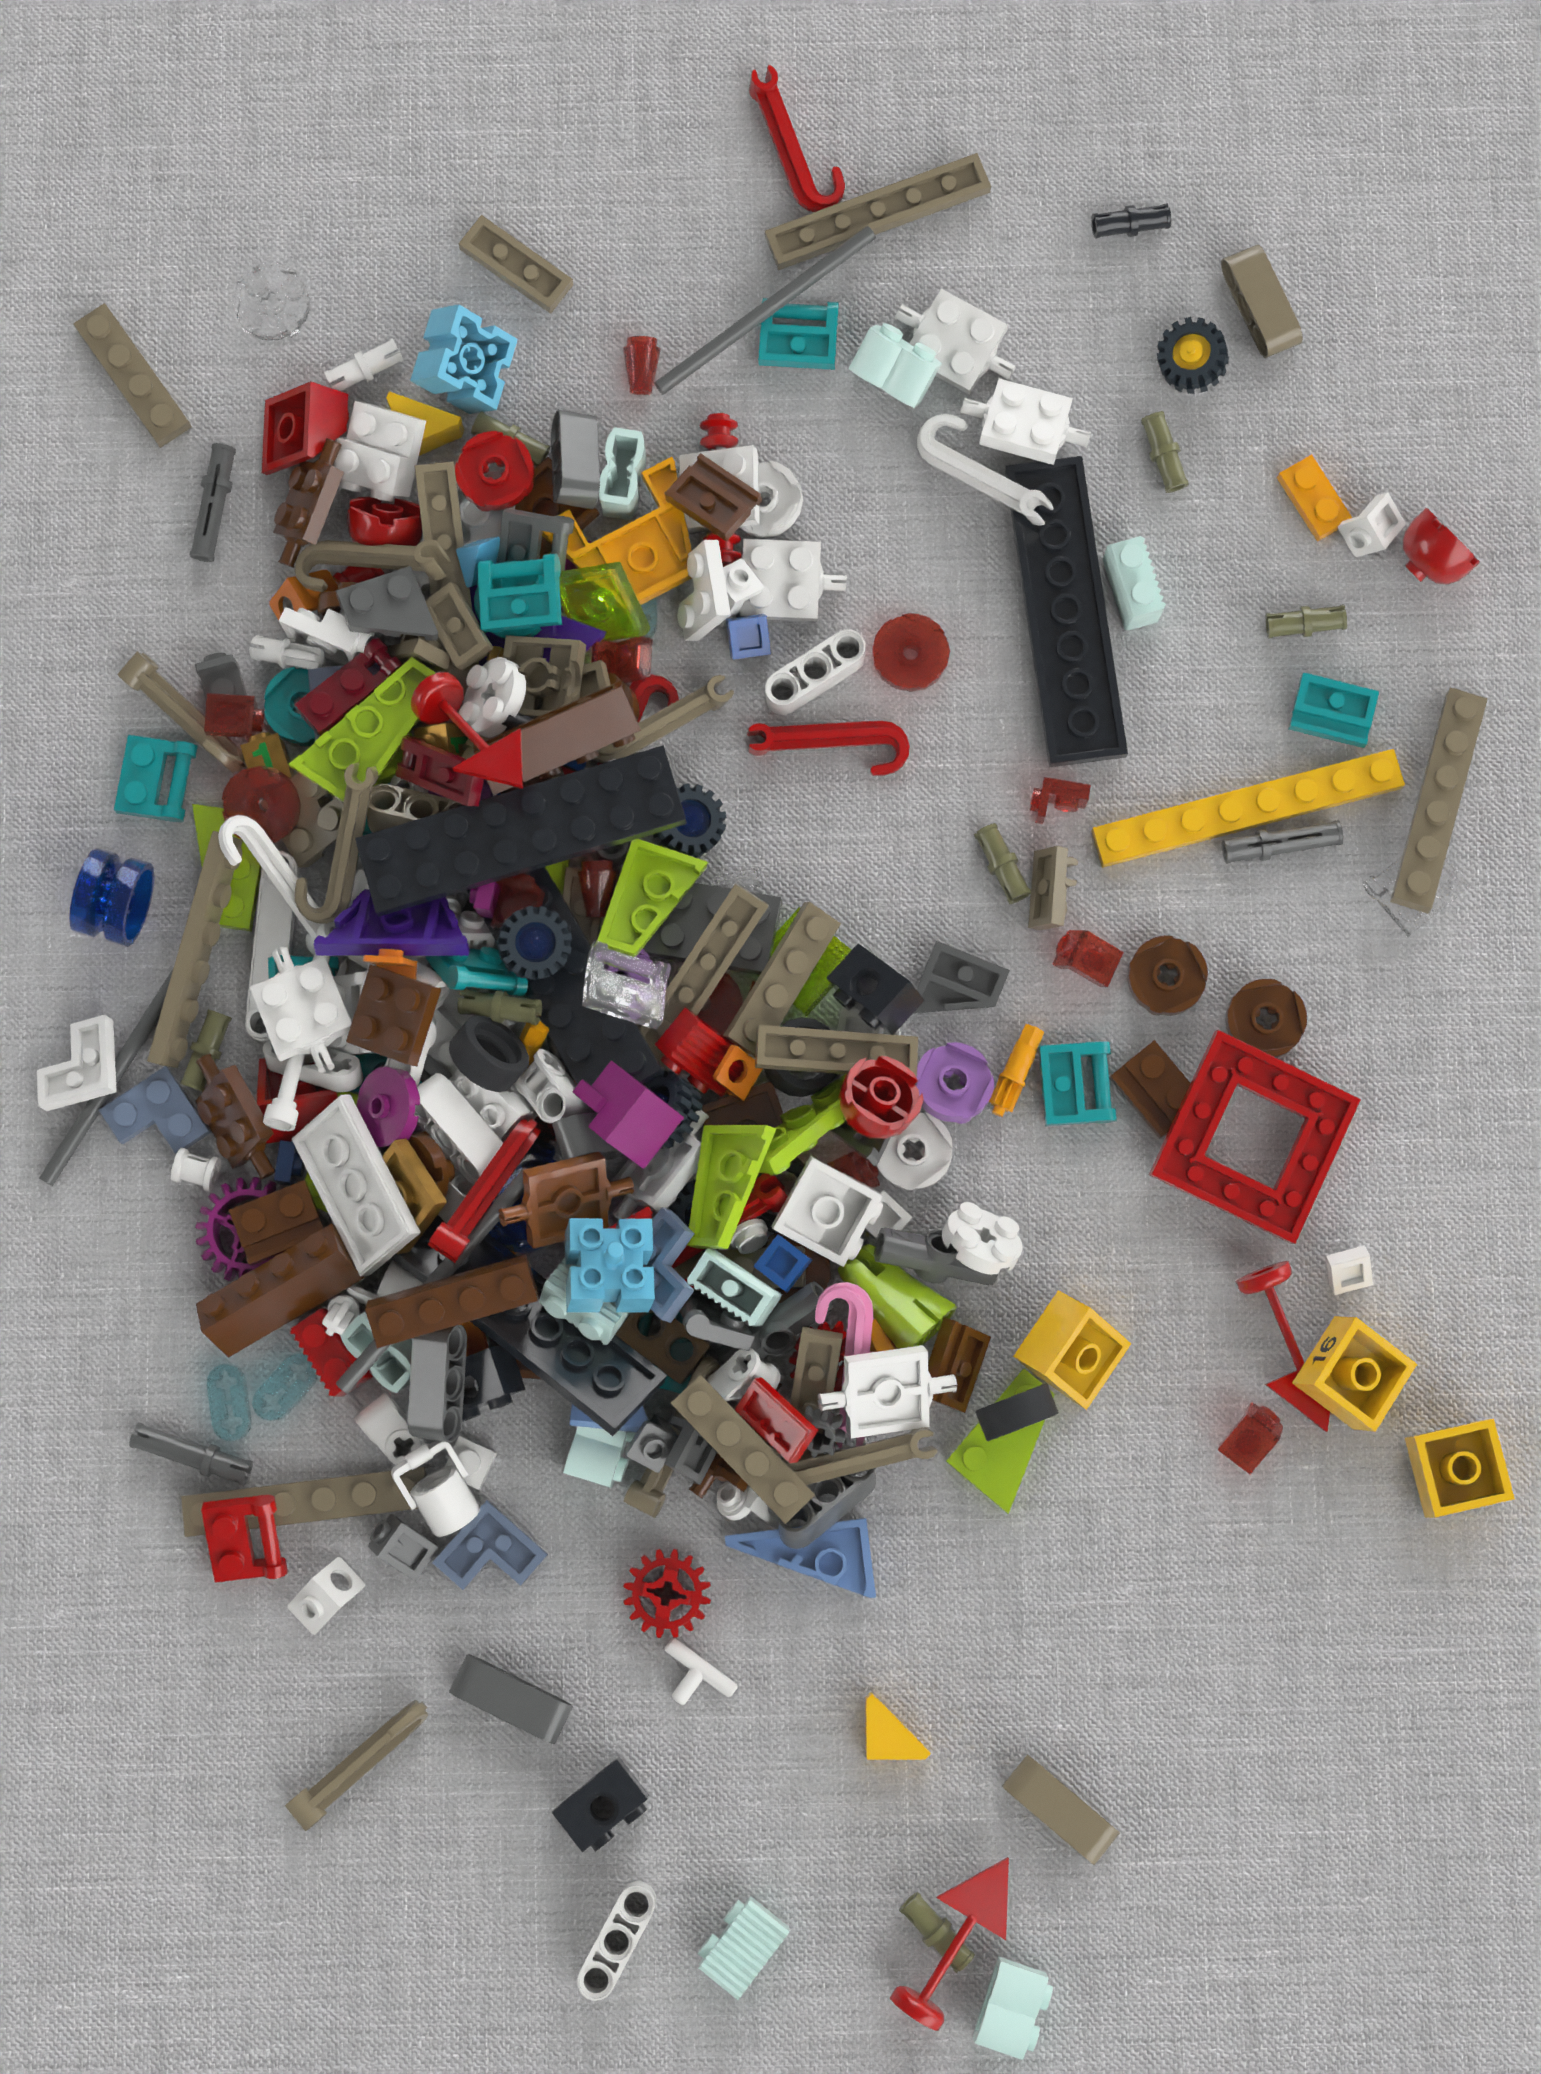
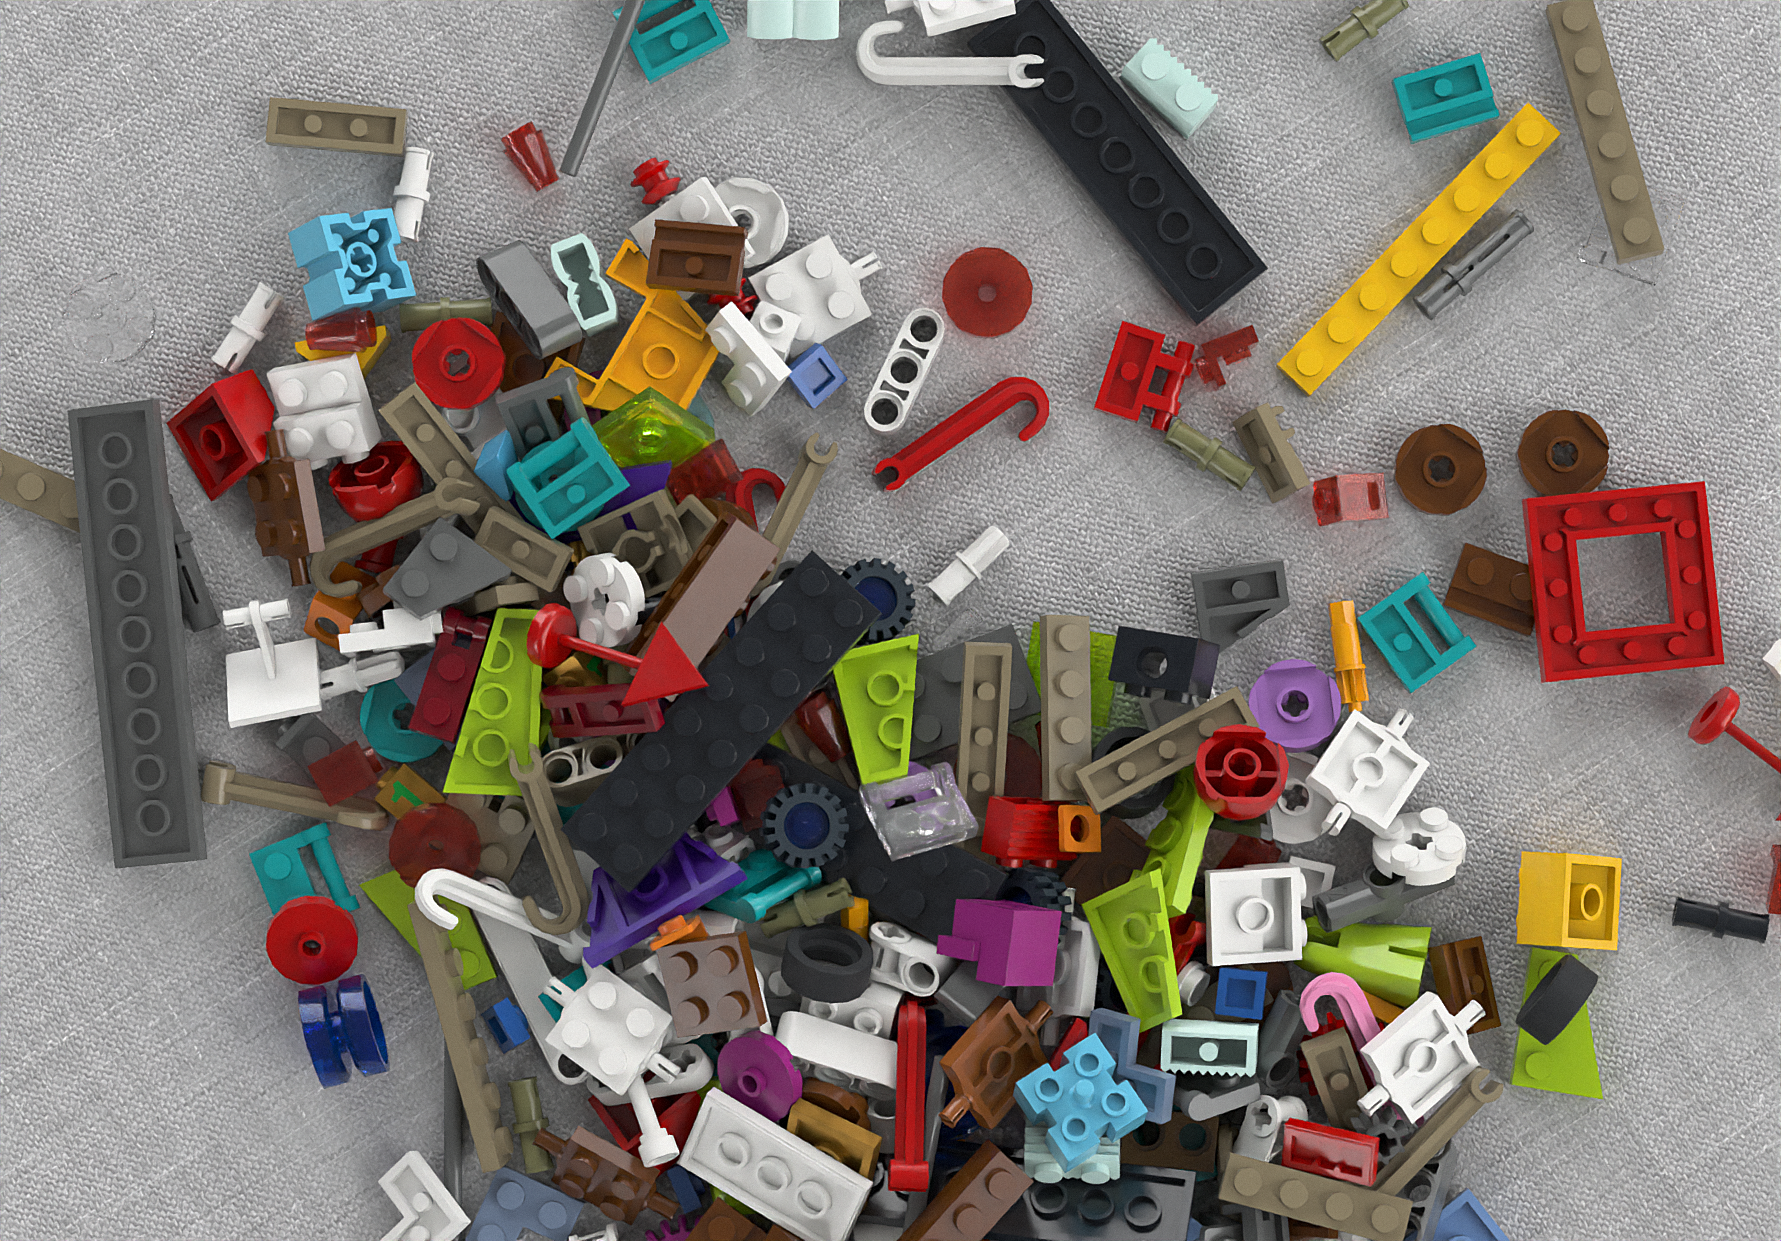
camera: 30 degrees left, 5 degrees up
none -> dark grey plate [67,399,207,869]
none -> white plate [223,598,322,728]
none -> red plate [266,896,359,985]
none -> clear red cone [305,307,377,353]
none -> white pin [393,147,434,243]
none -> blue plate [481,997,531,1054]
none -> white axle [927,526,1010,606]
none -> red plate [1093,321,1196,433]
none -> white plate [1304,709,1430,837]
none -> black pin [1672,896,1770,944]

